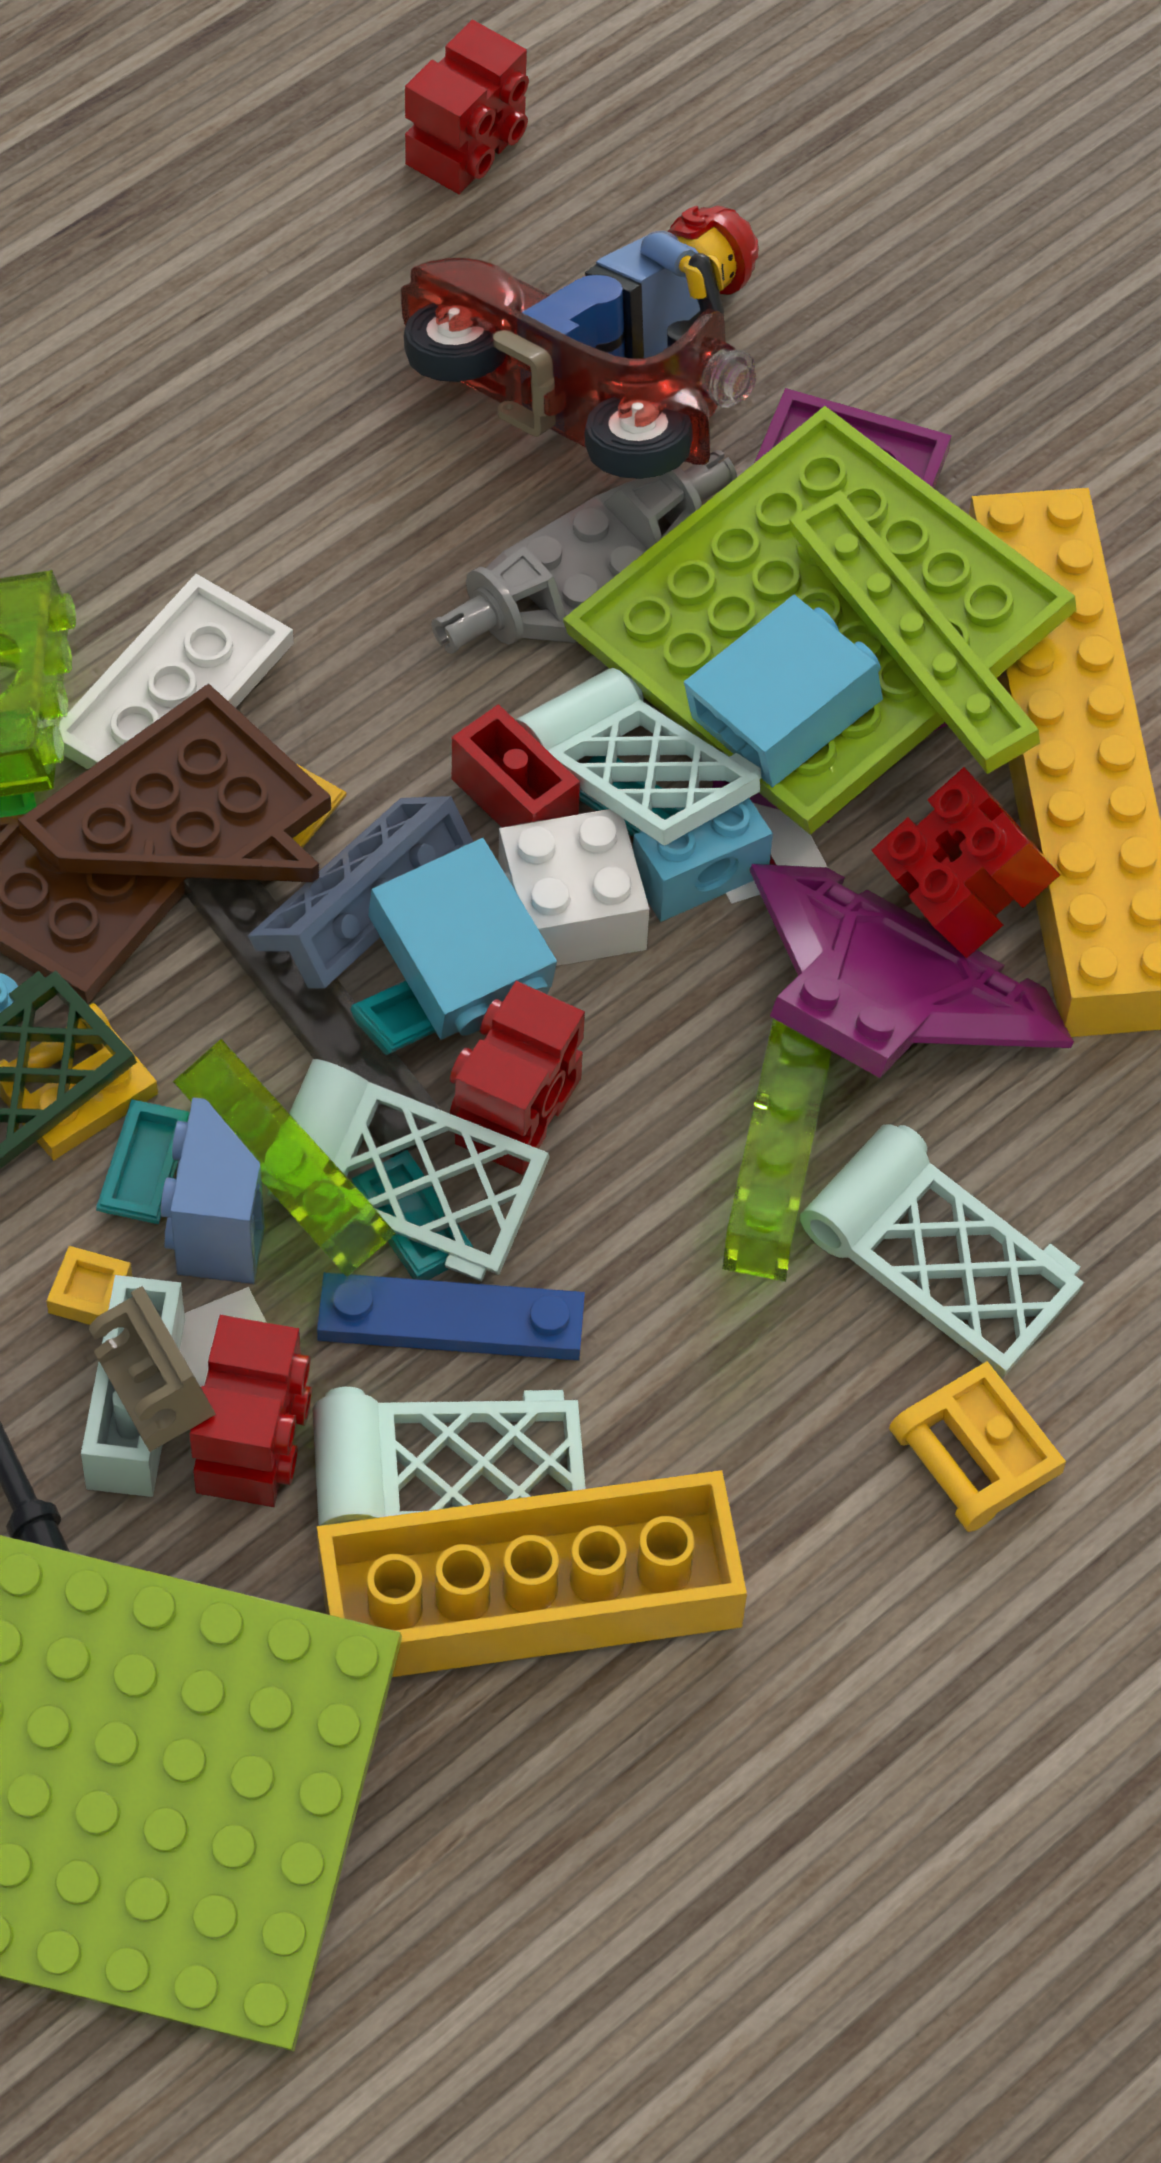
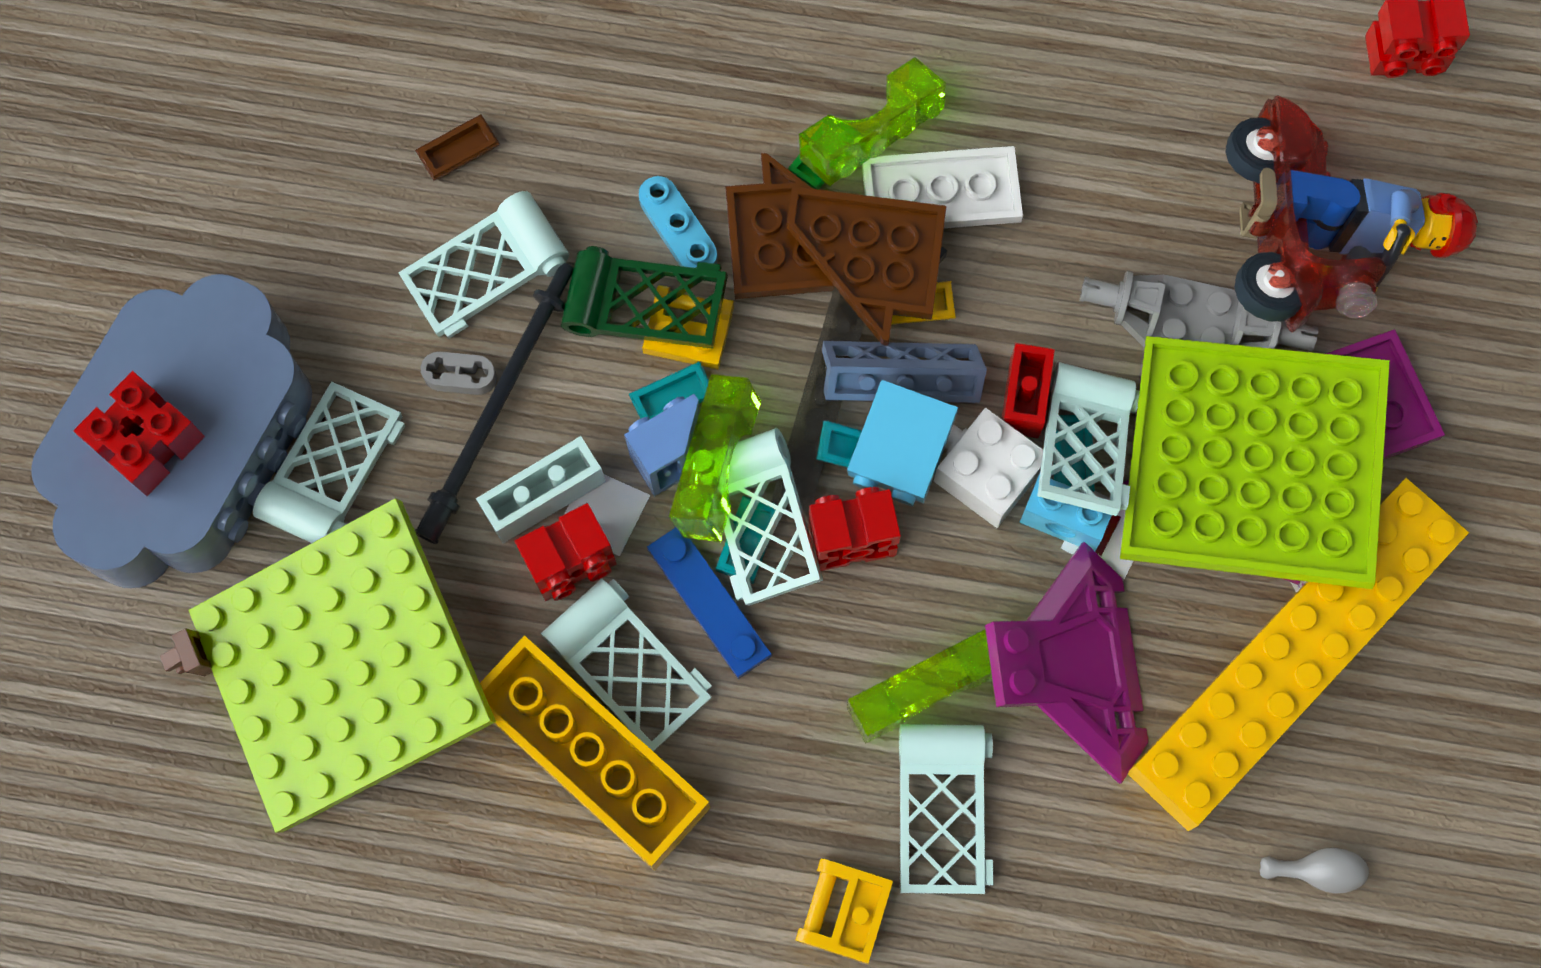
camera: 55 degrees right, 15 degrees up
yellow plate [46,1246,132,1325] -> none
dark tan hinge [89,1286,216,1452] -> none
medium azure brick [684,594,883,788] -> none
lime plate [789,490,1040,774] -> none
red brick [871,767,1060,958] -> none

